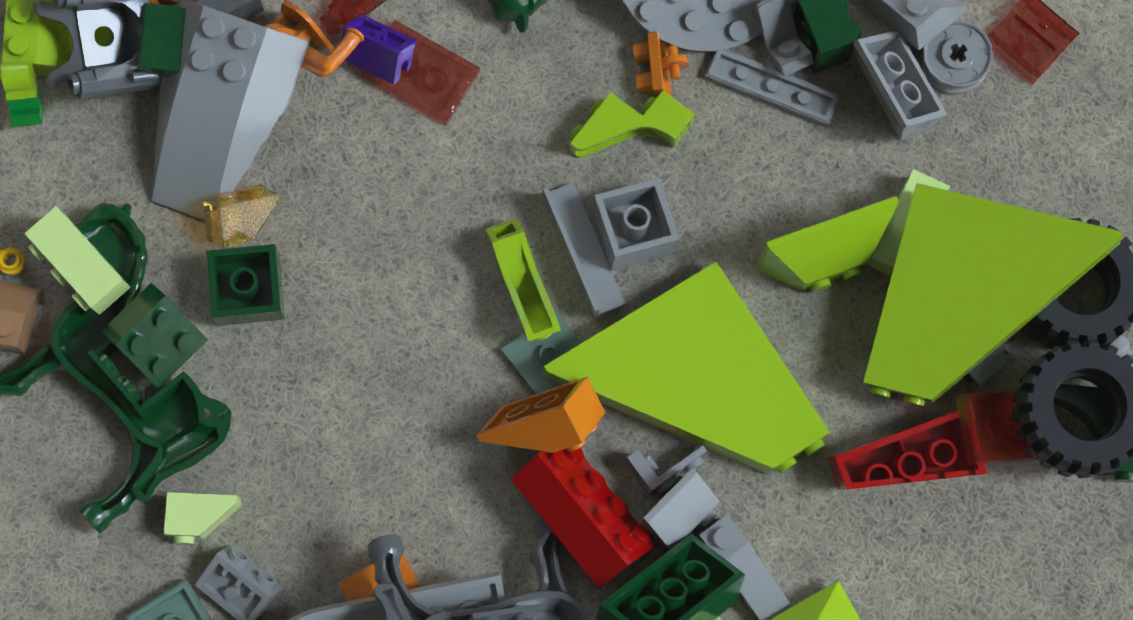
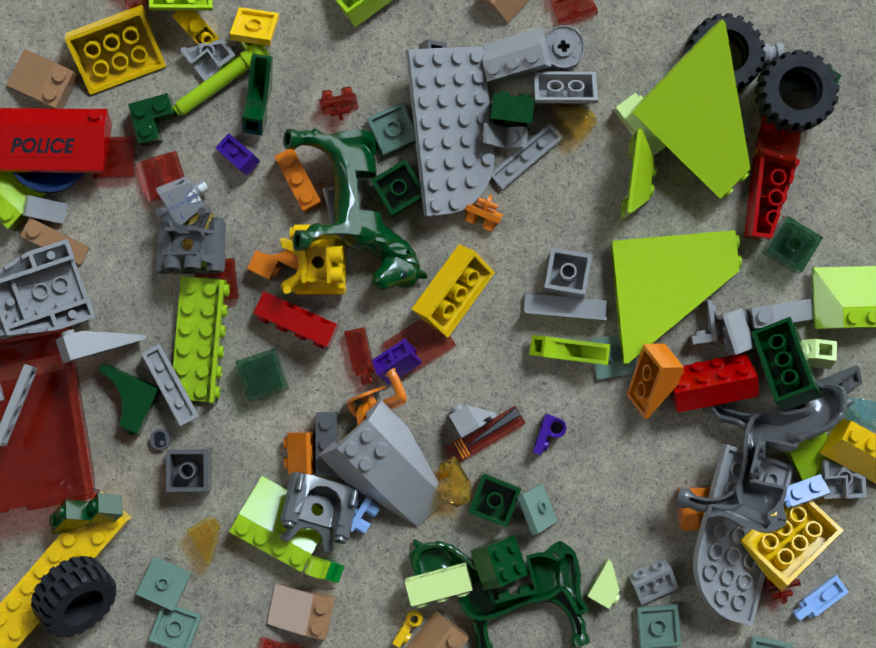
camera: 55 degrees left, 10 degrees up
dark green slope [137,3,186,77] -> none
lime arch [568,91,695,158] -> none
none -> light blue hips [351,496,380,534]
none -> yellow slope [411,244,495,338]
none -> clear red tile [445,406,525,465]
none -> light grey slope [449,404,497,437]
none -> sand green plate [517,483,558,535]
none -> dark purple plate [532,413,567,455]
none -> clear yellow slope [550,106,598,142]
none -> clear green brick [761,216,823,274]

